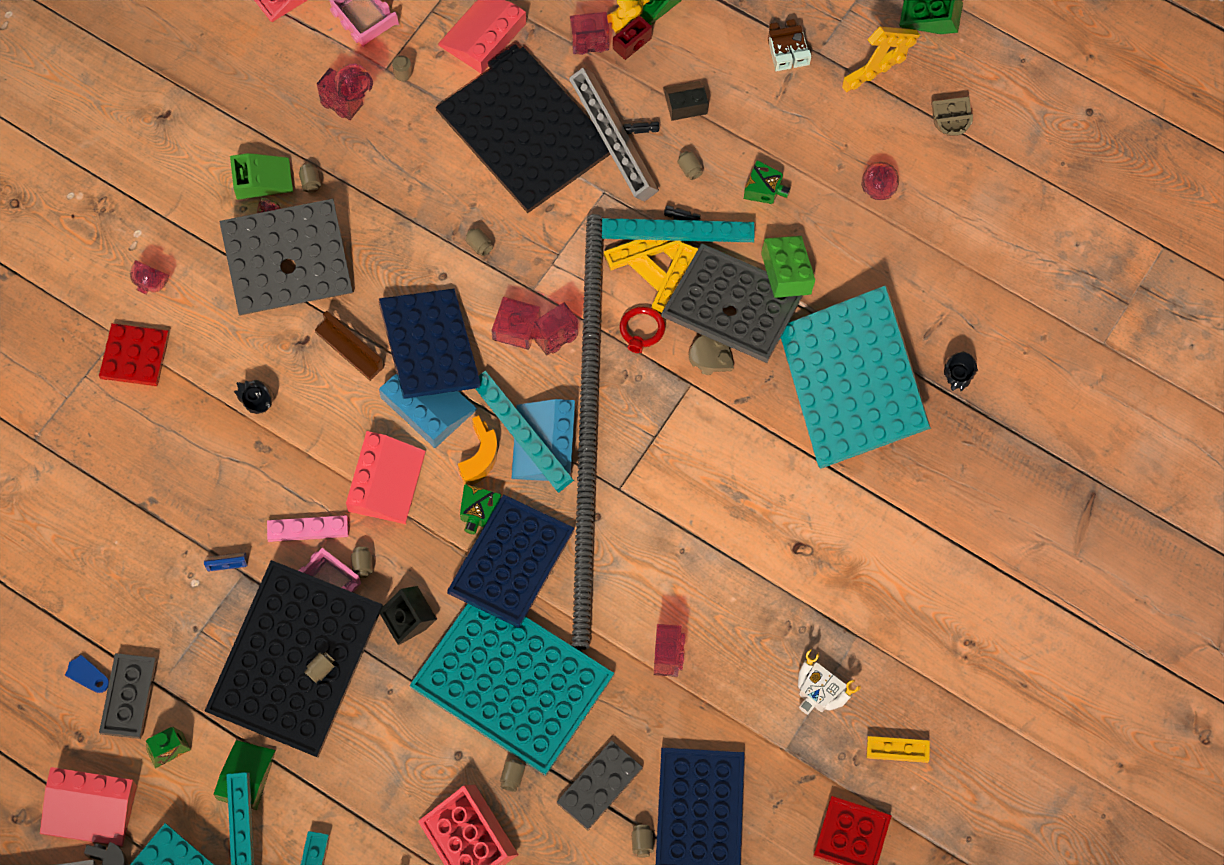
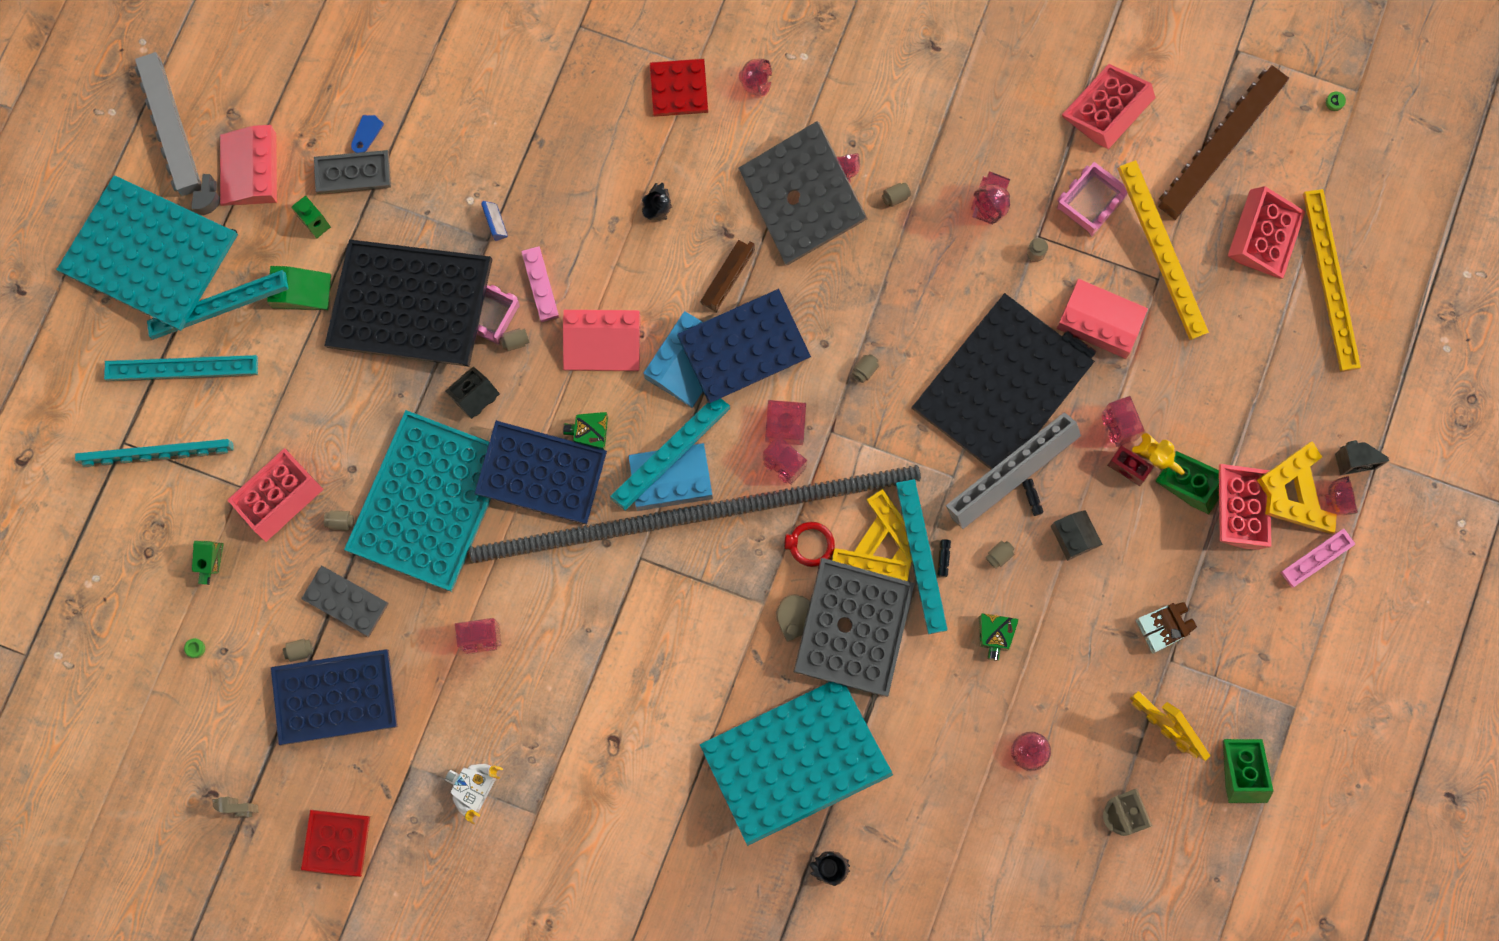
camera: 80 degrees right, 10 degrees up
bright green slope [230,153,293,200] -> none
dark tan brick [304,652,335,683] -> none
light orange arch [457,415,498,485] -> none
bright green brick [761,236,815,298] -> none
yellow plate [866,736,930,763] -> none

